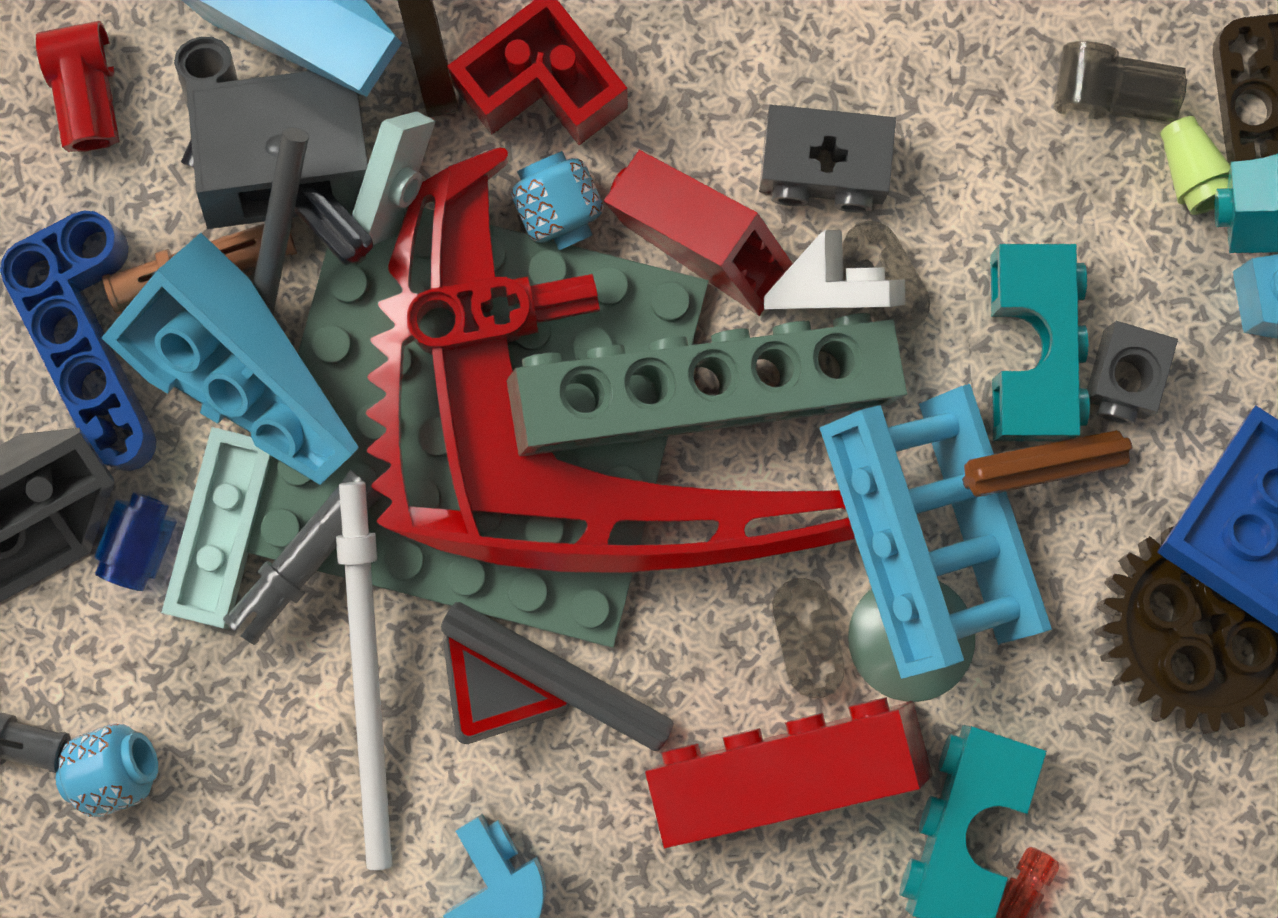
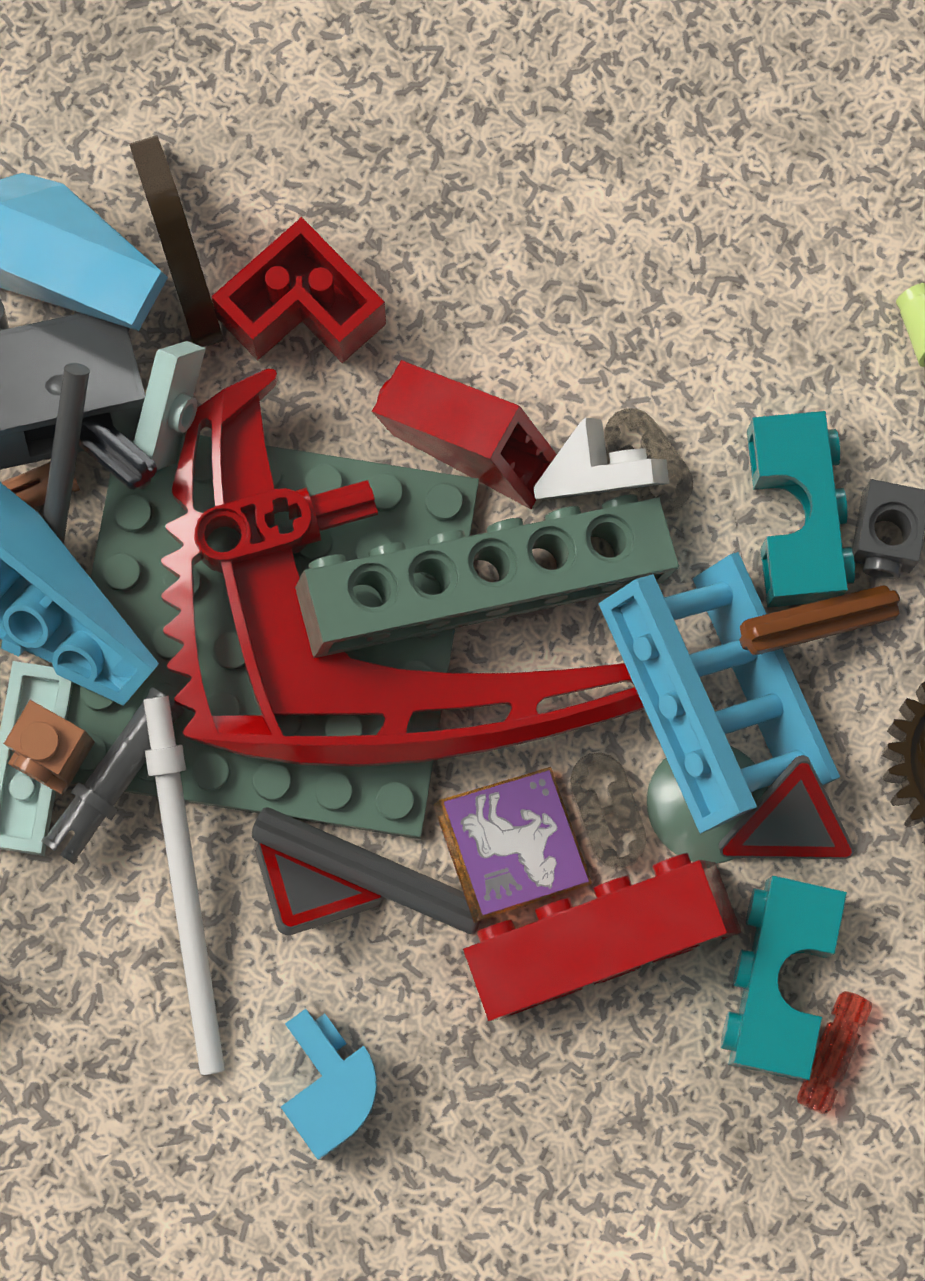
camera: 10 degrees left, 5 degrees down
medium azure head [511,151,604,250] -> none
dark grey brick [759,104,896,213] -> none
clear smoke piece [1054,41,1188,124] -> none
none -> nougat brick [3,700,95,795]
none -> tile [433,767,592,923]
none -> piece [719,755,854,859]

